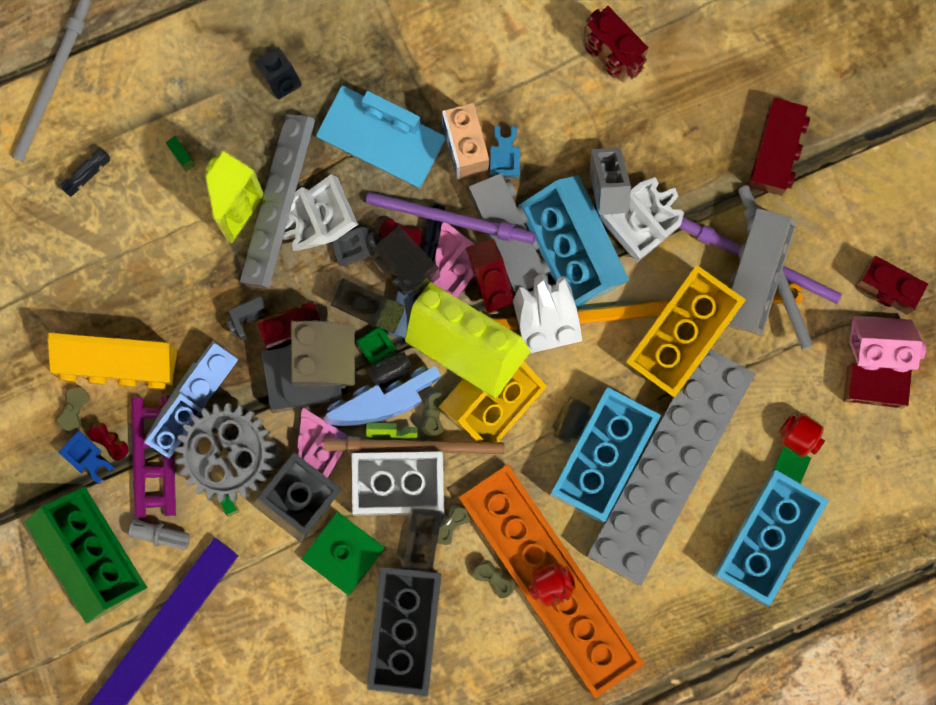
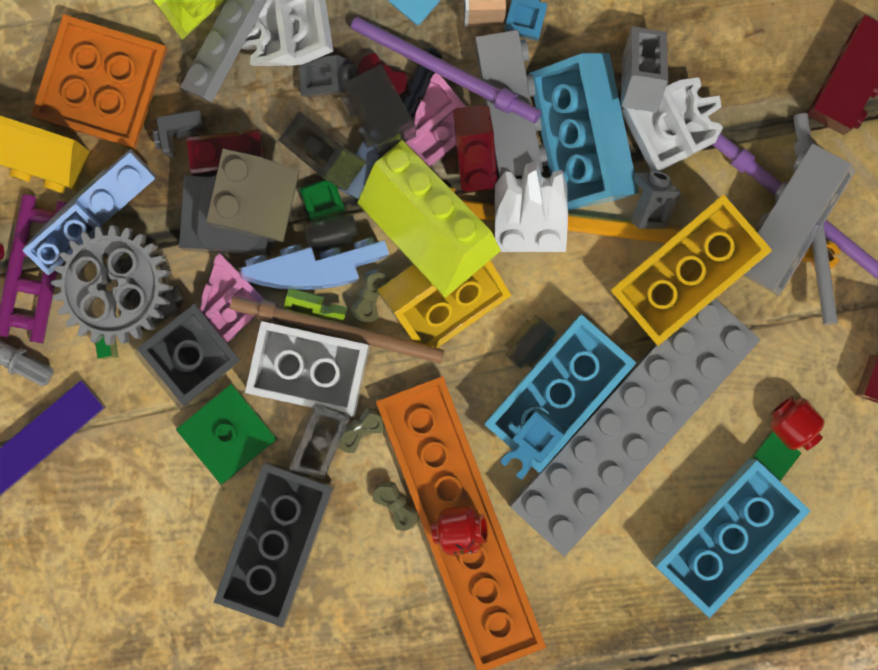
camera: 15 degrees right, 5 degrees up
none -> orange plate [31,14,168,150]
none -> dark azure plate [500,409,566,480]
none -> dark grey bracket [631,170,681,229]

